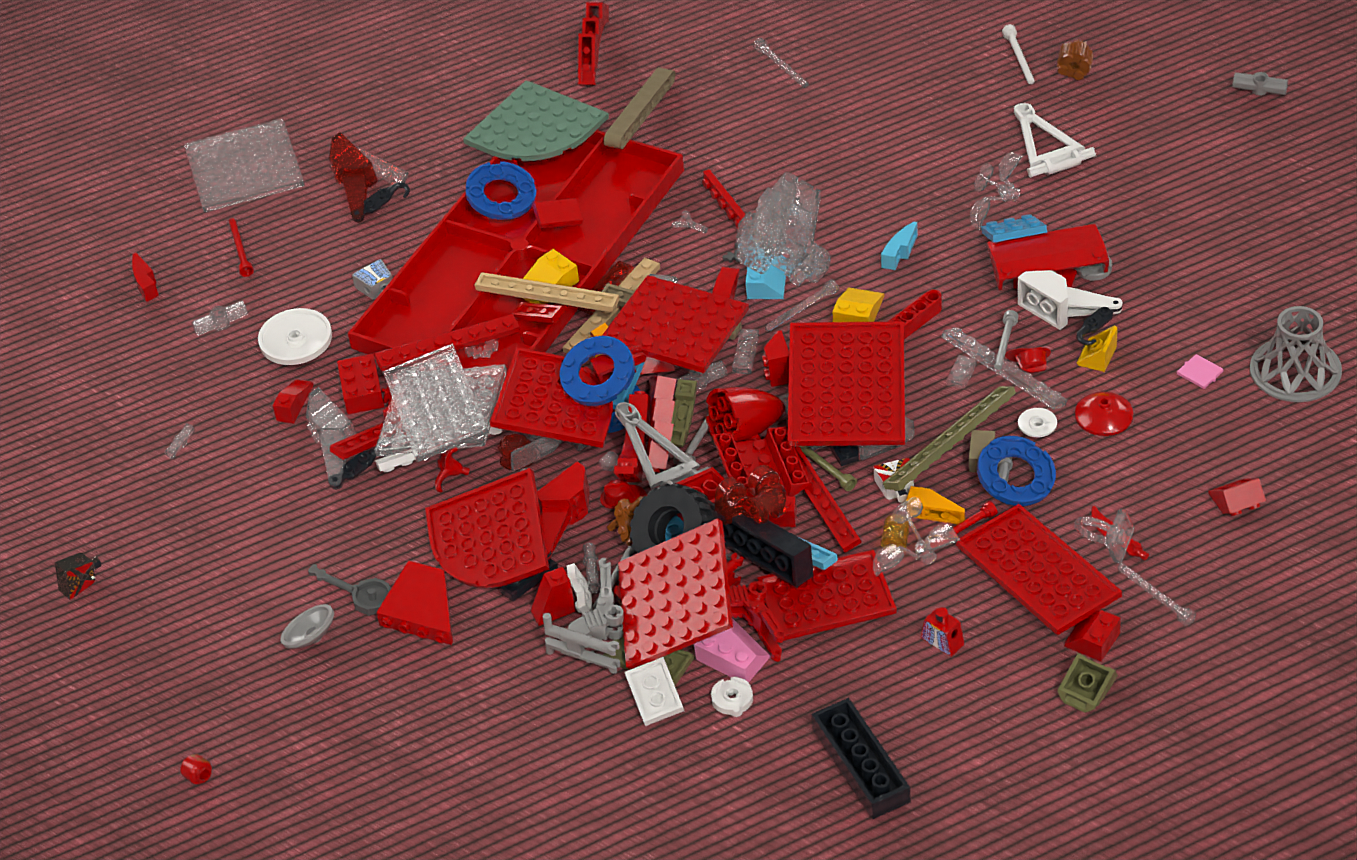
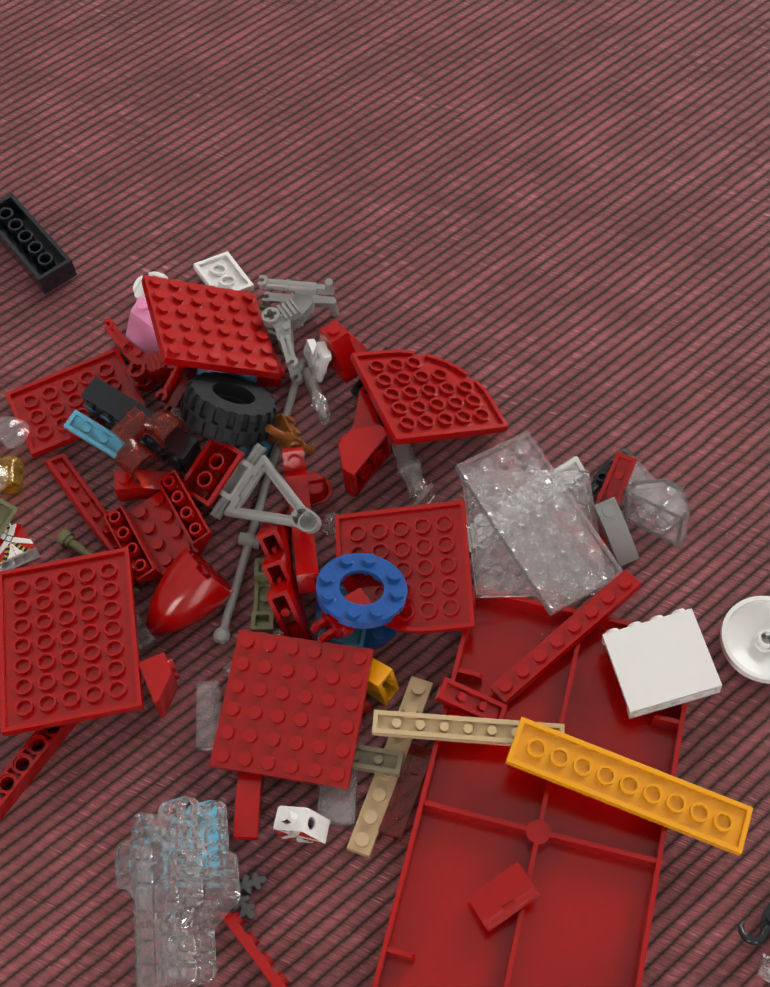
camera: 165 degrees right, 15 degrees up
red head [181,754,212,785] -> none
red slope [272,379,314,424] -> none
light grey dish [280,604,334,649] -> none
dark grey piece [308,564,391,616] -> none
red brick [337,353,384,415] -> none
torso [352,259,393,299] -> none
red slope [376,560,453,645] -> none
blue plate [465,162,536,220] -> none
clear animal [465,339,499,359] -> none
yellow slope [523,249,579,304] -> none
clear piece [672,211,708,234] -> none
clear piece [765,279,839,331] -> none
yellow slope [832,288,884,322] -> none
medium azure slope [881,222,918,270] -> none
none -> white torso [273,806,330,844]
none -> light orange plate [505,717,753,856]
none -> light grey slope [592,497,640,567]
none -> white panel [602,608,722,719]

